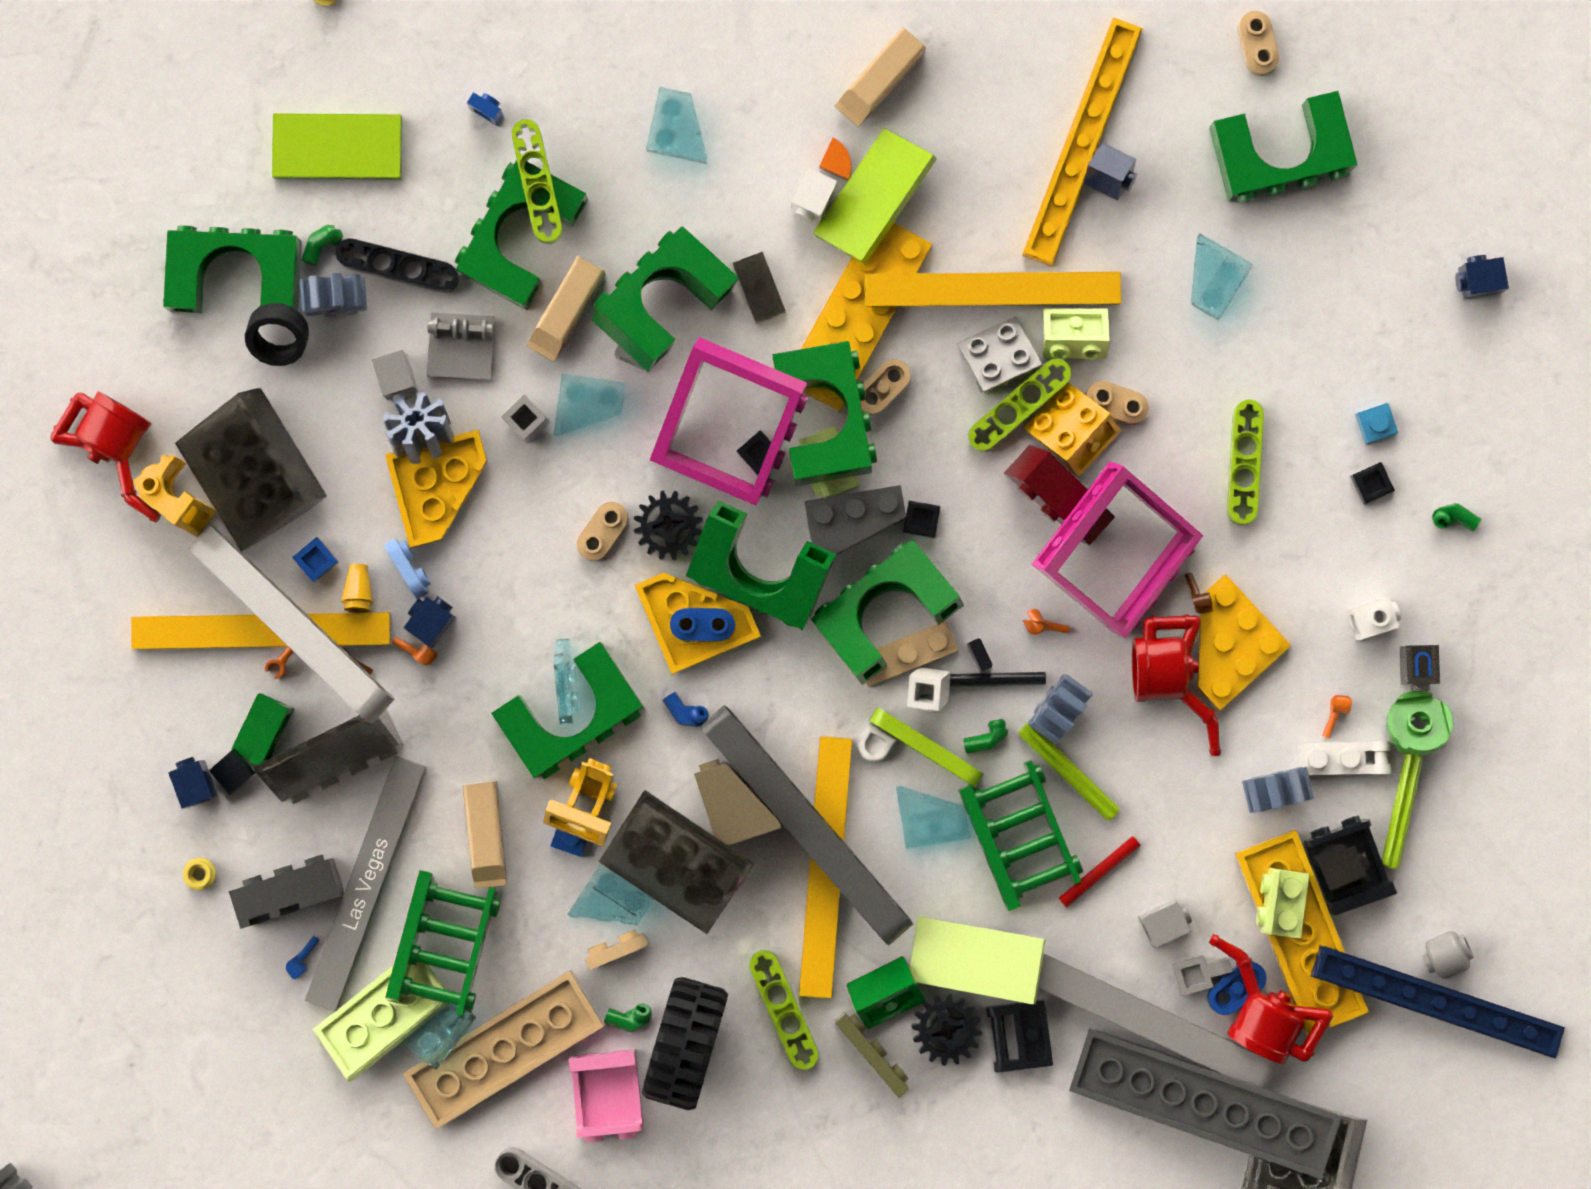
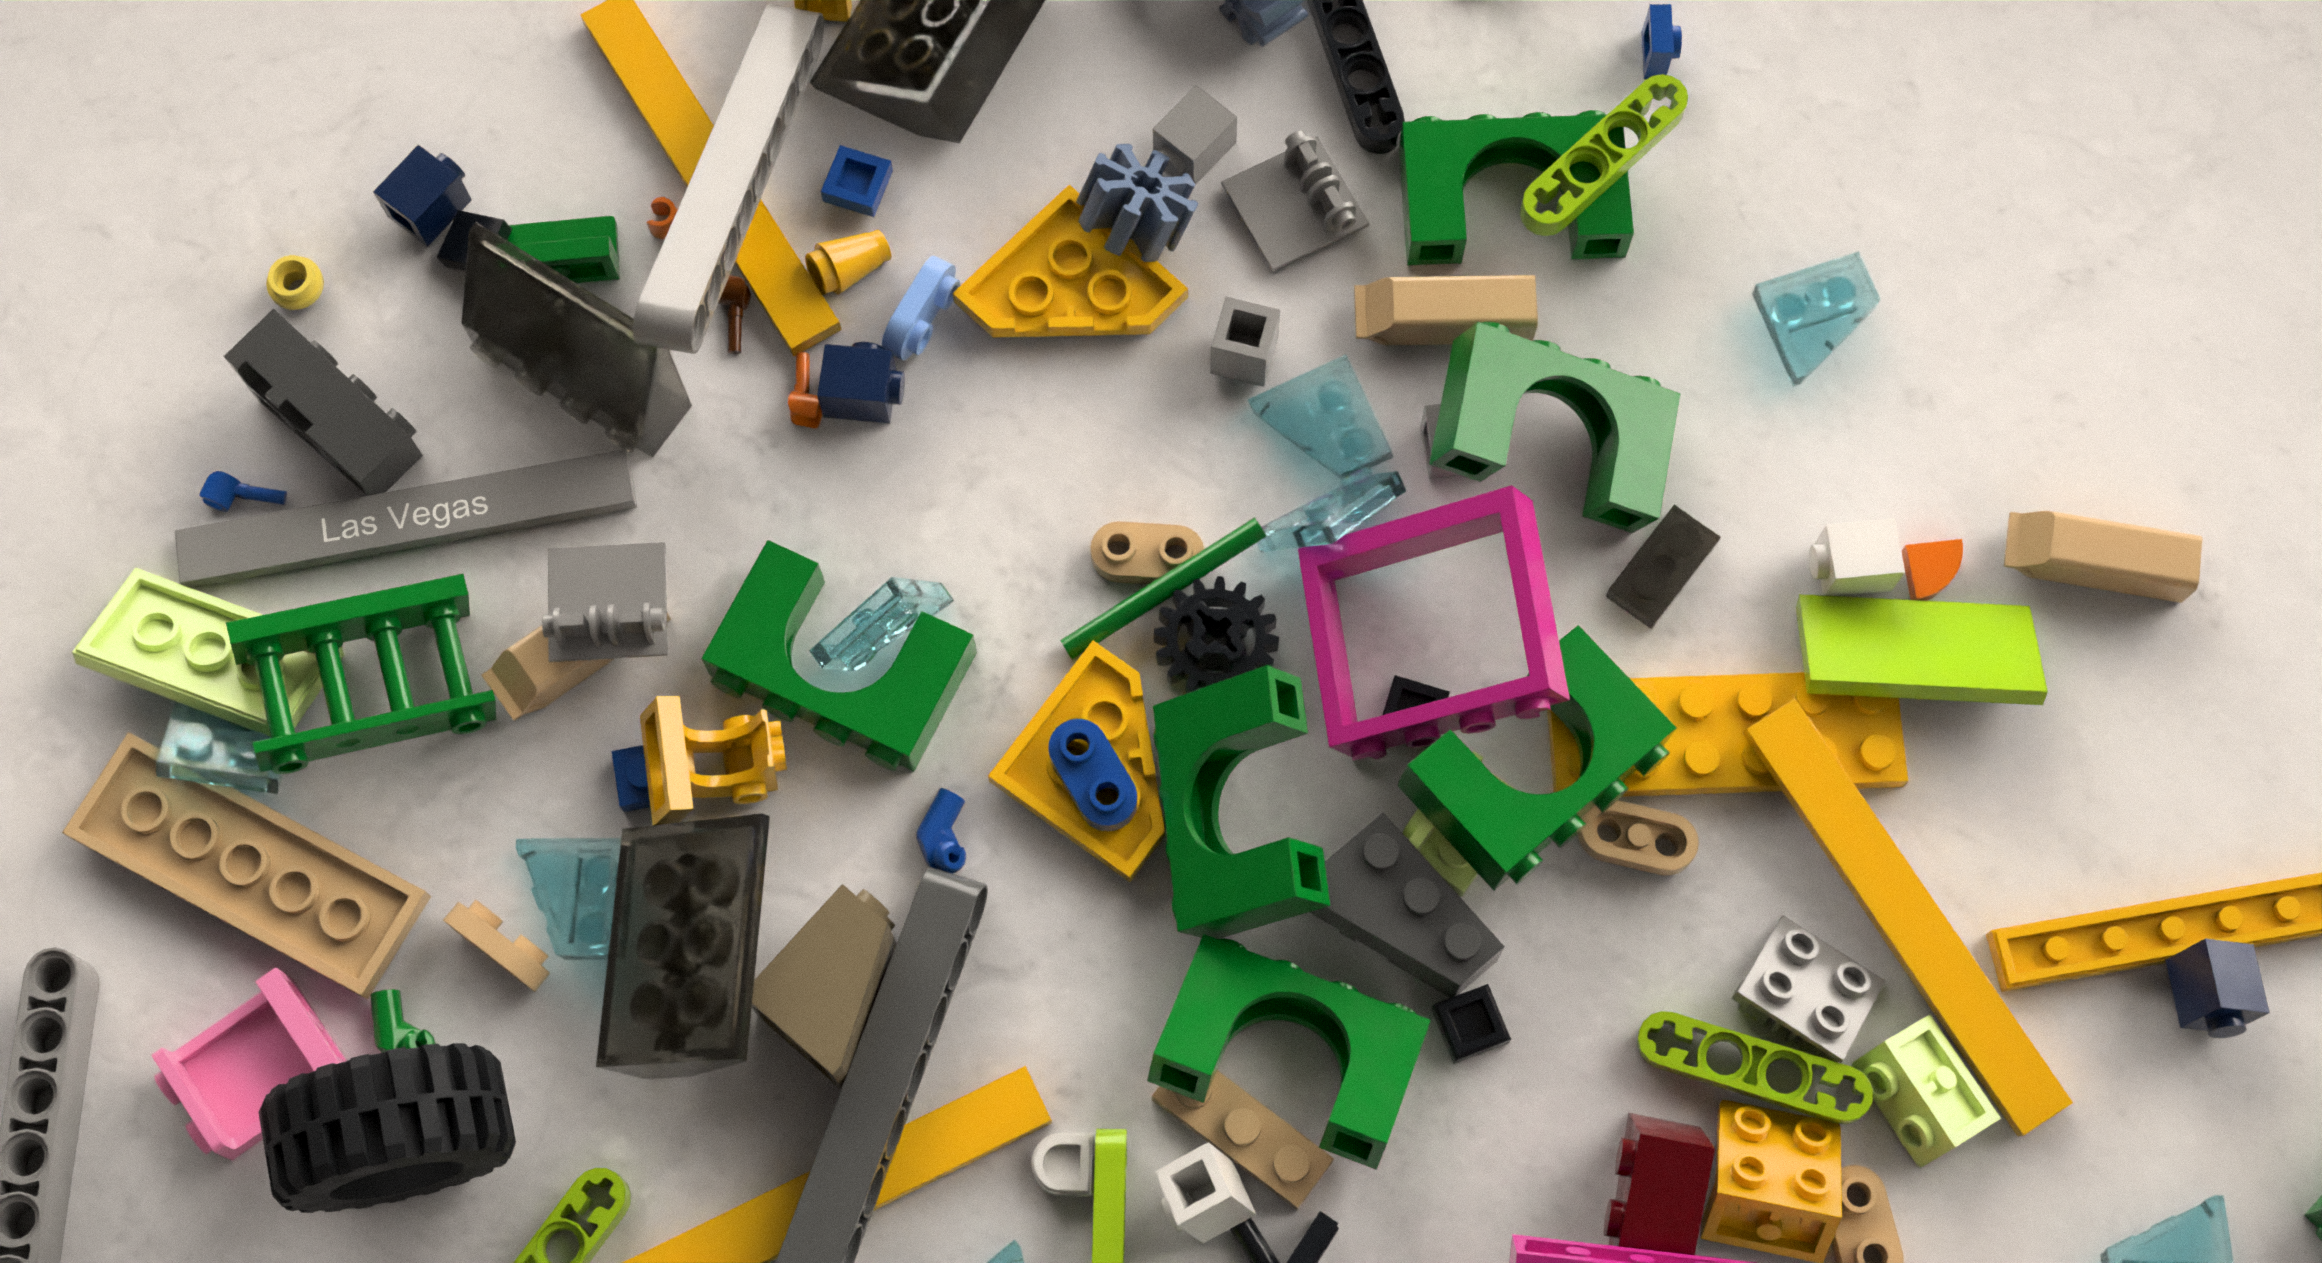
camera: 60 degrees right, 15 degrees down
none -> light grey hinge [542,542,668,662]
none -> green bar [1060,517,1267,660]
none -> clear light blue wing [1257,468,1406,552]

